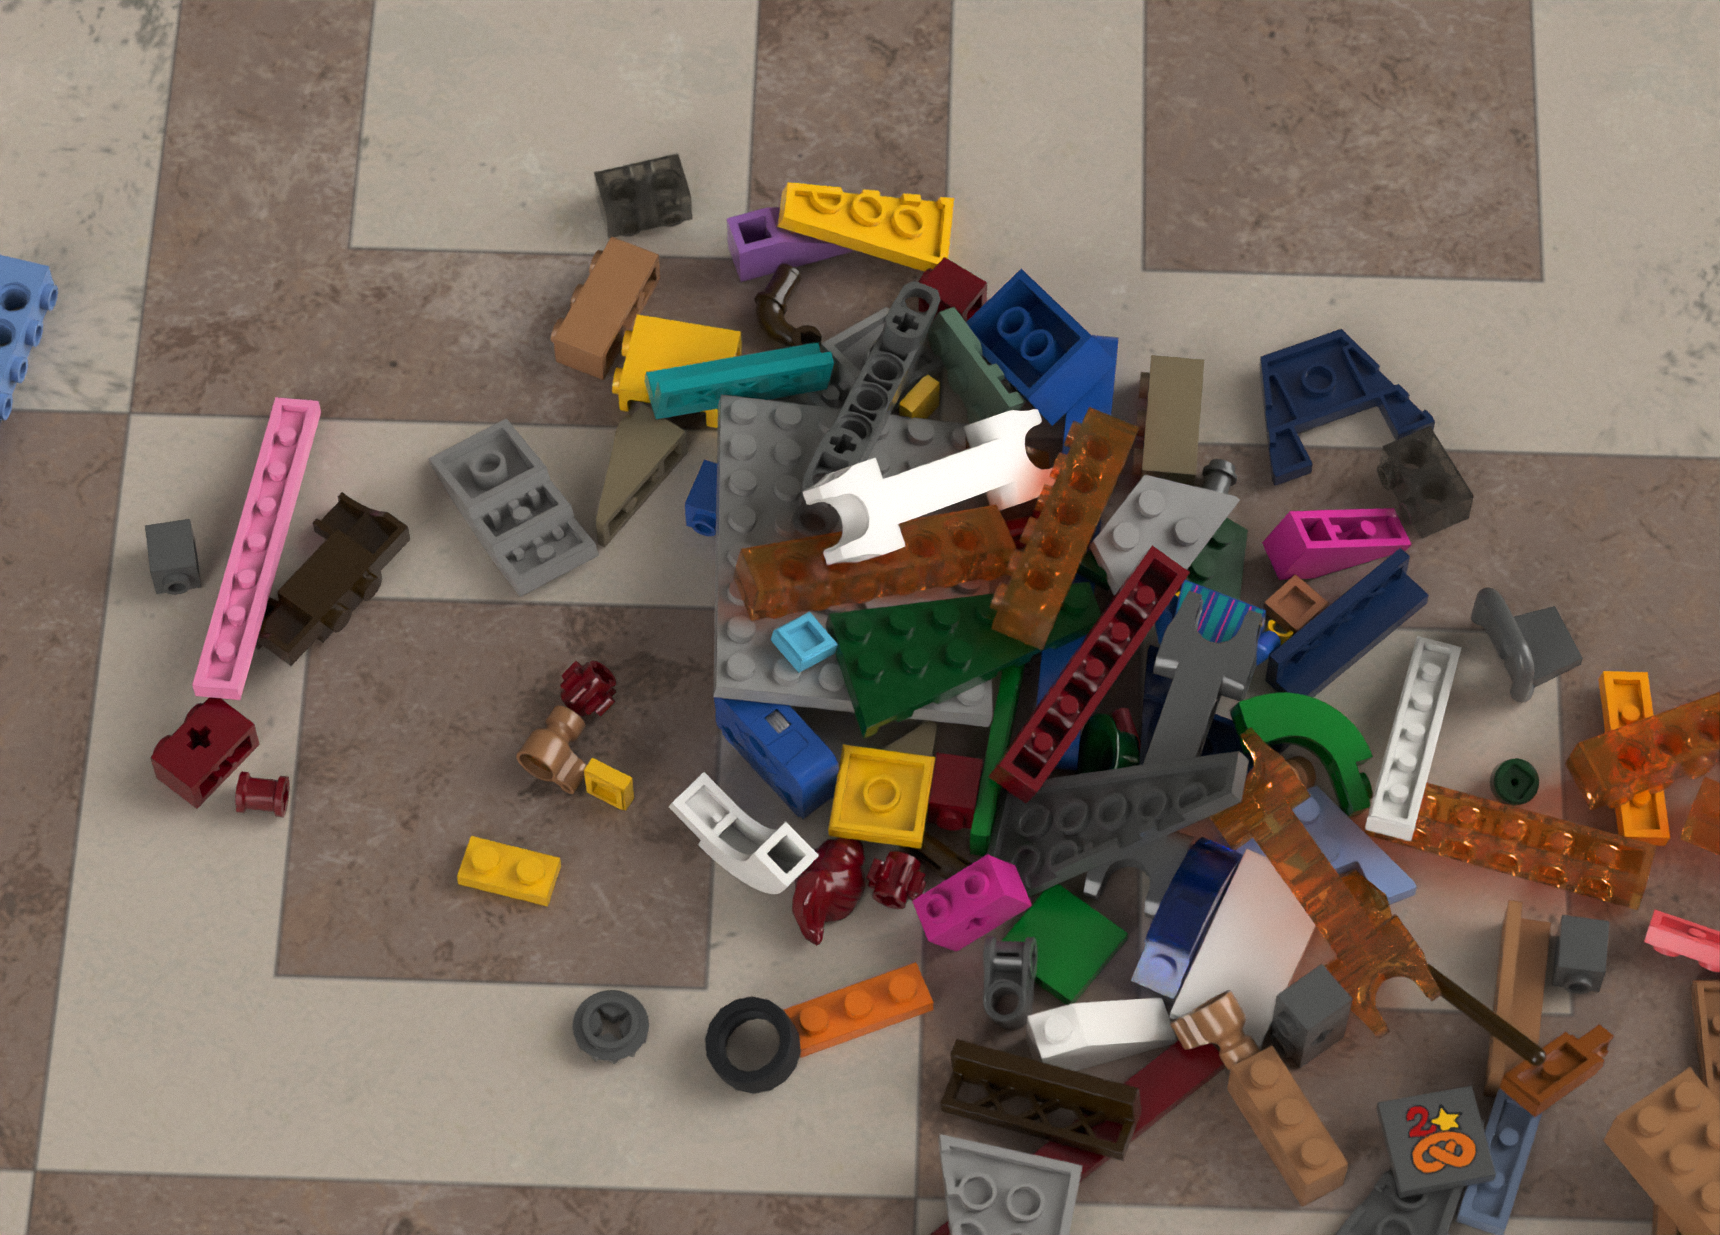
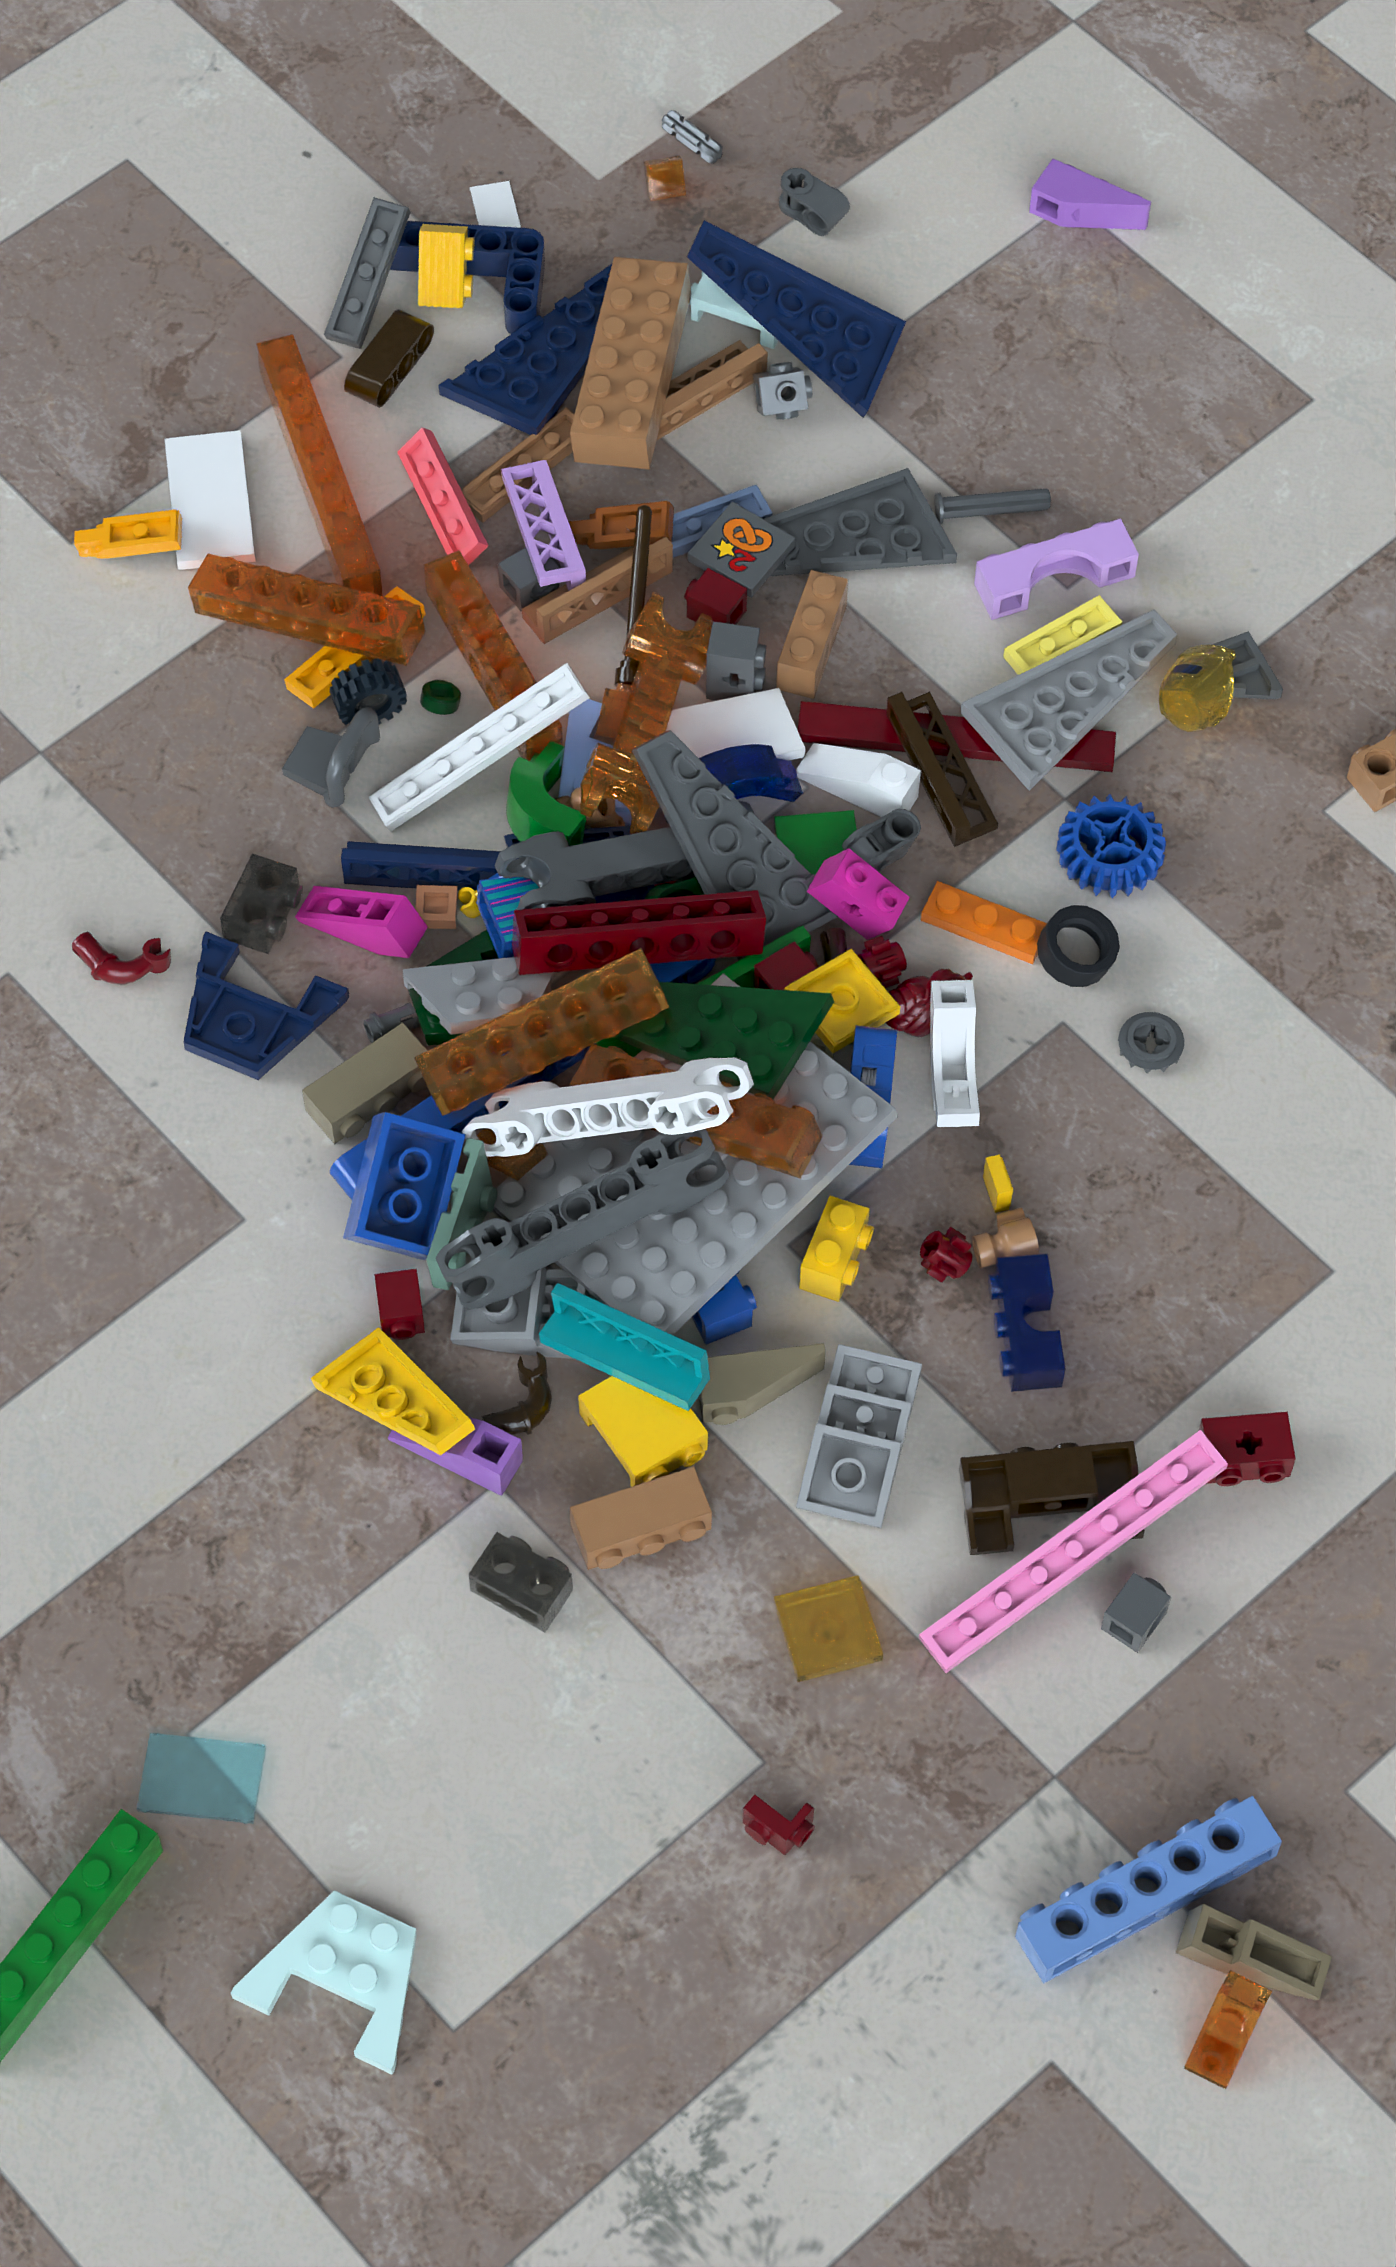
camera: 135 degrees left, 0 degrees up
dark red bush [235,771,290,818] -> none
yellow plate [457,836,561,907] -> none
medium azure tile [771,612,838,673] -> none
medium nougat piece [1170,990,1260,1070] -> none
none -> dark red piece [72,932,171,985]
none -> black bush [330,659,407,725]
none -> lavender fence [501,460,586,591]
none -> dark red brick [684,568,747,630]
none -> dark red bracket [743,1794,815,1855]
none -> clear yellow tile [773,1575,884,1682]
none -> yellow brick [799,1195,874,1302]
none -> clear blue arch [988,1254,1066,1392]
none -> blue gear [1056,794,1166,899]

